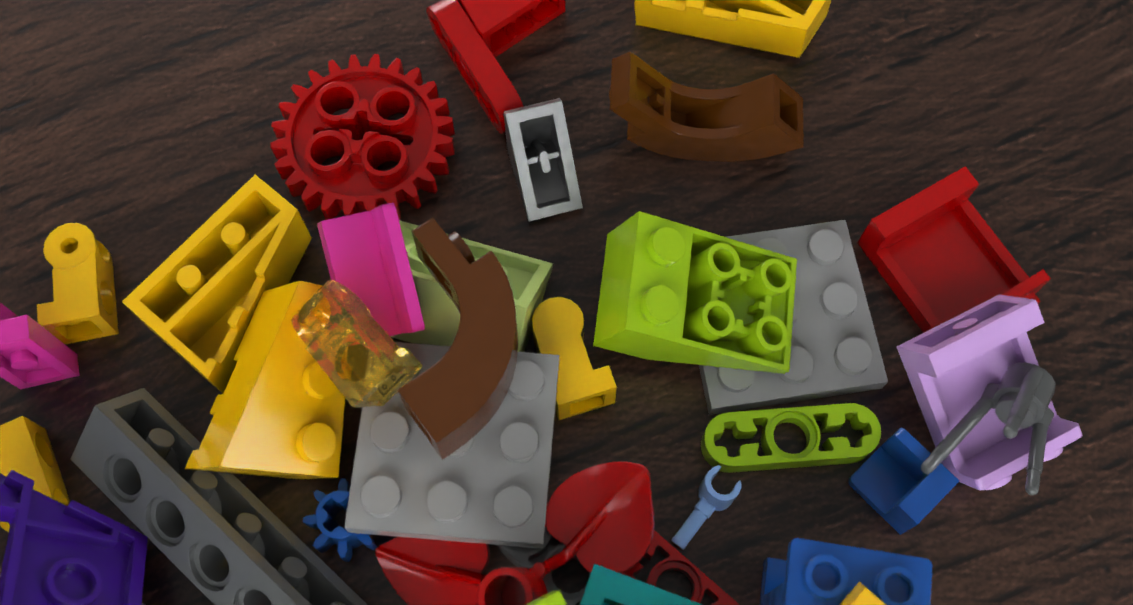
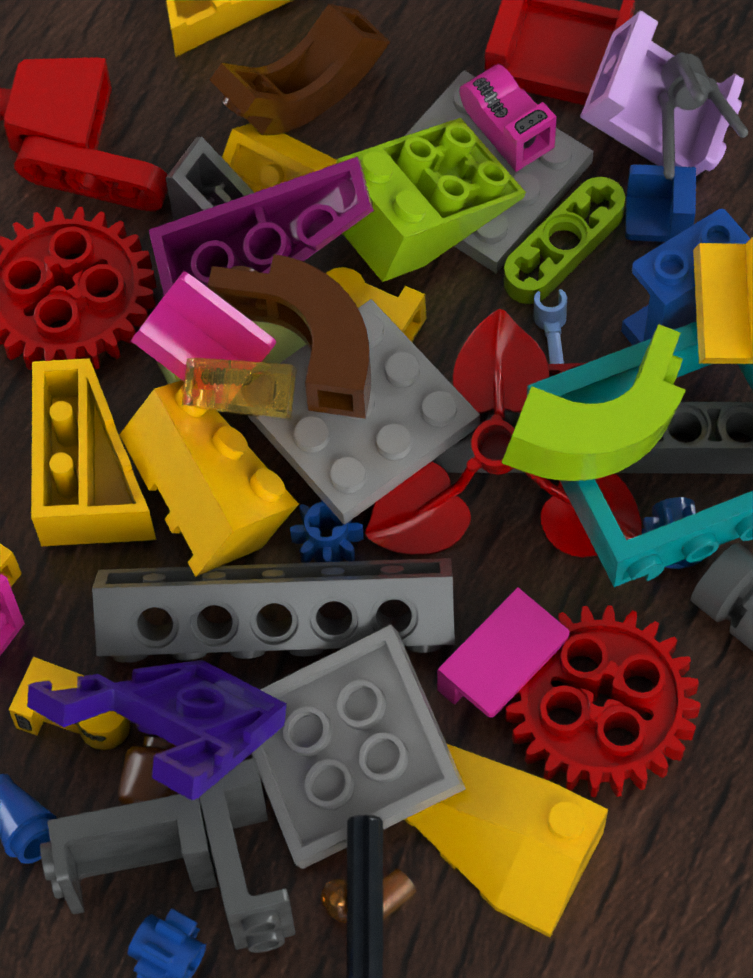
camera: 40 degrees left, 5 degrees down
none -> magenta wedge [149,157,374,295]
none -> yellow panel [222,124,337,193]
none -> dark pink leg [459,64,556,172]

